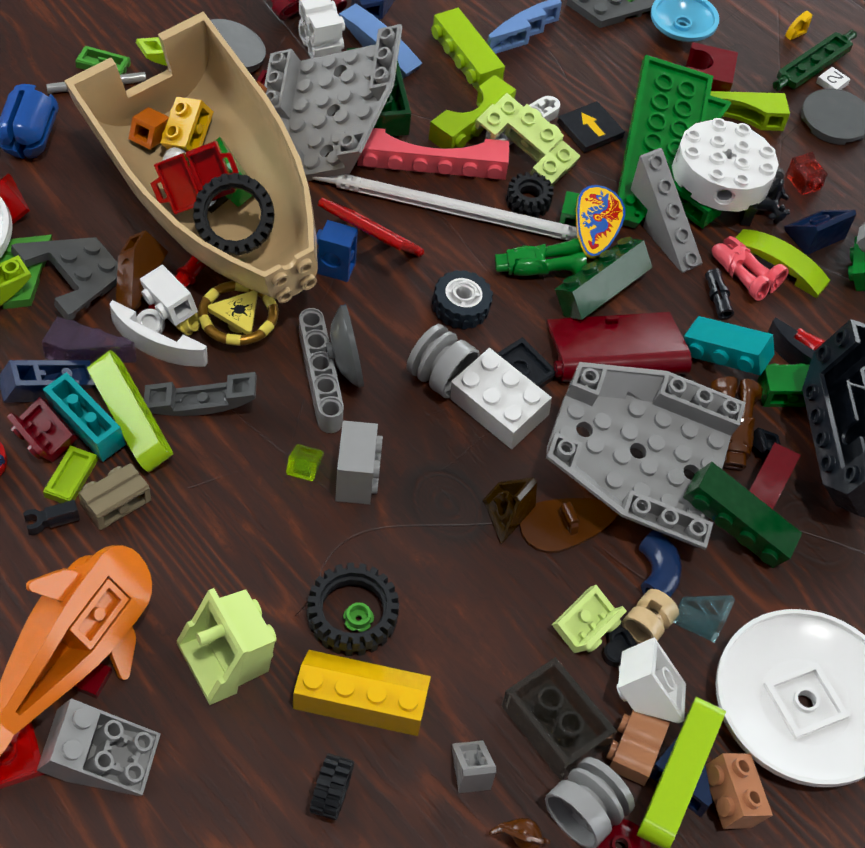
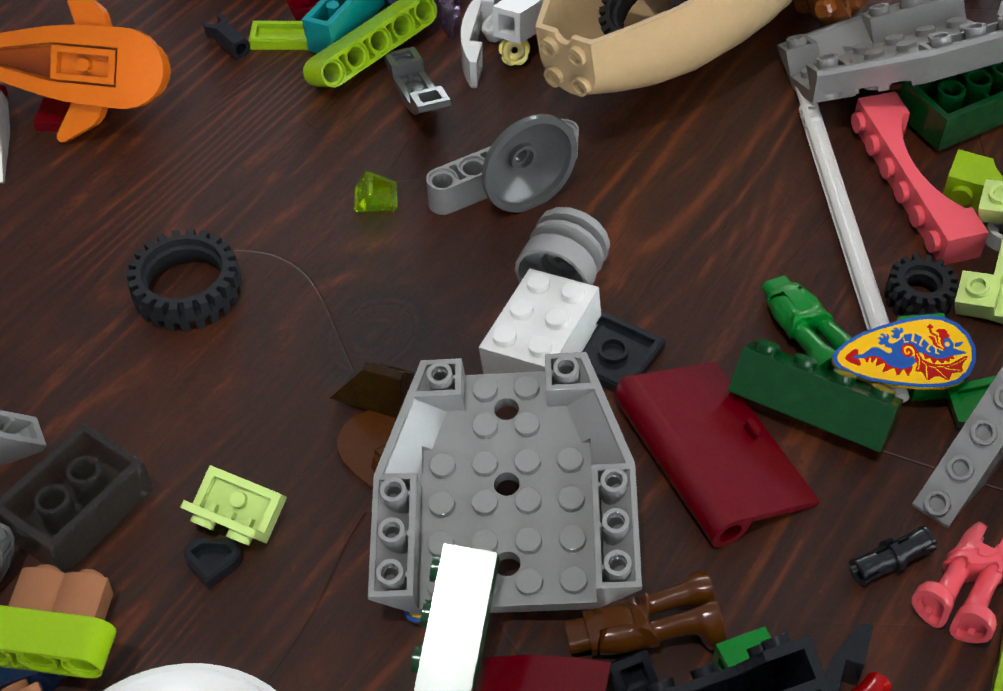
camera: 80 degrees right, 5 degrees down
dark tan brick [78,463,151,530] -> none
yellowish green piece [176,588,277,705] -> none
light yellow piece [198,281,278,346] -> none
yellow slope [293,650,431,736] -> none
blue brick [316,220,358,282] -> none
red bar [318,198,424,257] -> none
light grey brick [335,421,383,505] -> none
bright green plate [343,603,374,632] -> none
black wheel [432,270,493,329] -> none
white slope [617,637,686,723] -> none
tan wheel [622,589,679,644] -> none
dark blue cylinder [639,530,682,598] -> none
clear light blue slope [674,595,735,643] -> none
teal brick [684,316,775,376] -> none

